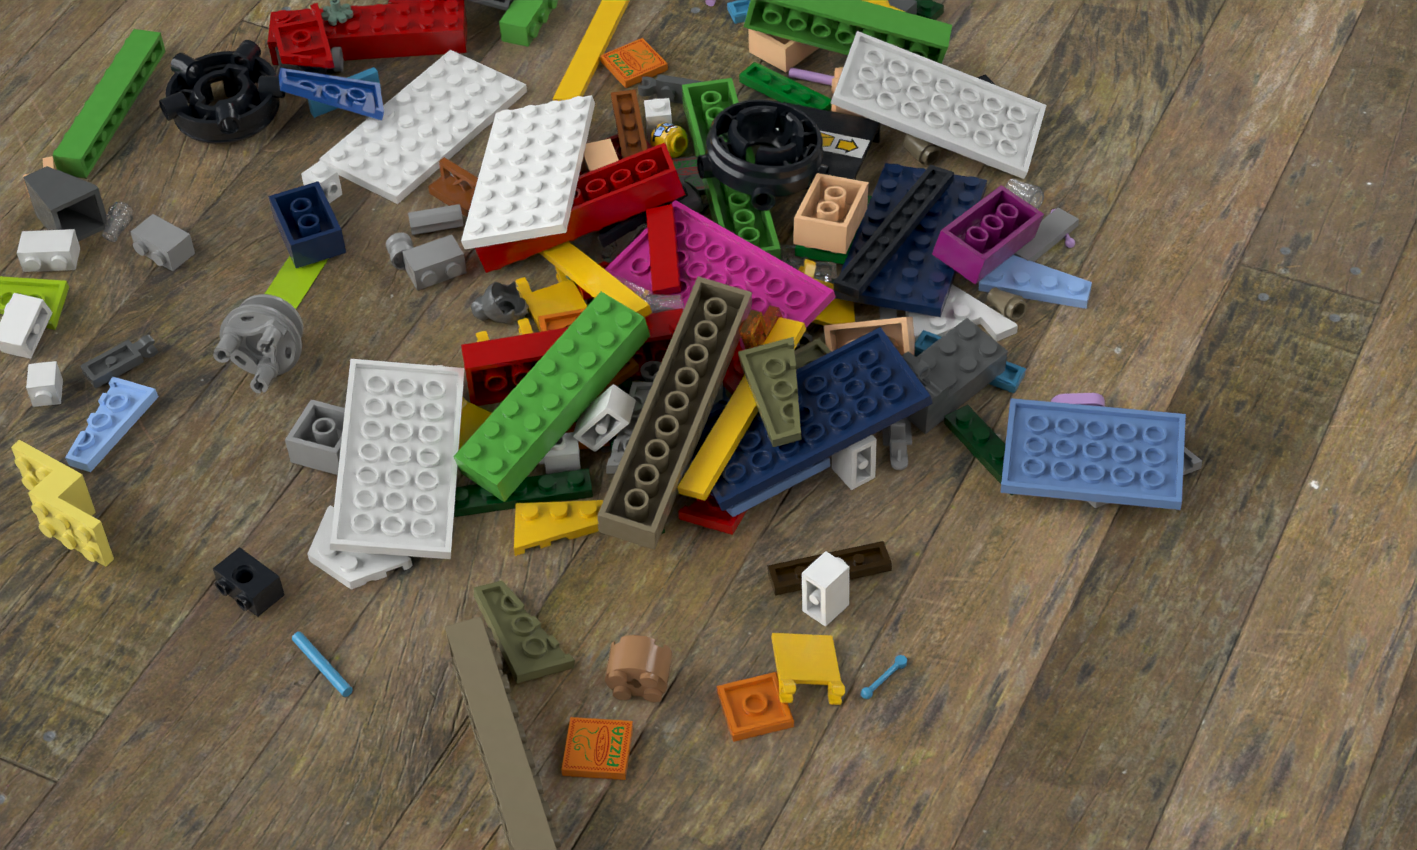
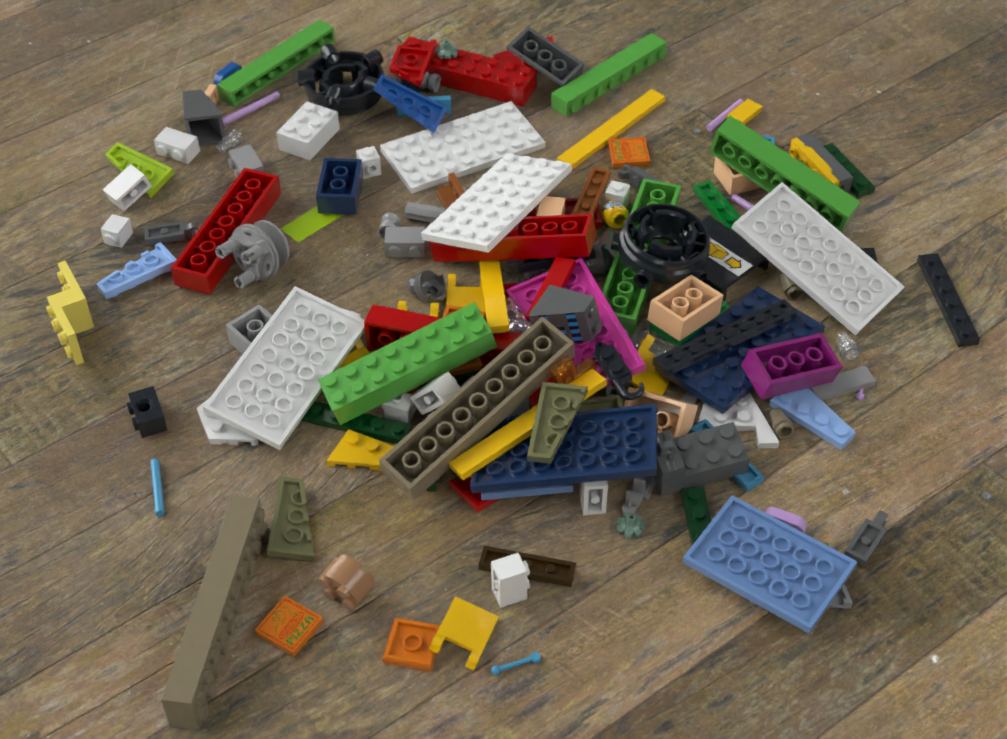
camera: 25 degrees right, 0 degrees up
none -> red brick [171,168,281,295]
none -> blue beam [214,62,242,85]
none -> lavender bar [223,91,281,126]
none -> white brick [276,101,340,160]
none -> dark grey slope [529,285,602,343]
none -> black plate [593,341,645,401]
none -> sand green plant [616,512,646,539]
none -> dark grey plate [844,510,889,567]
none -> black plate [917,253,980,347]

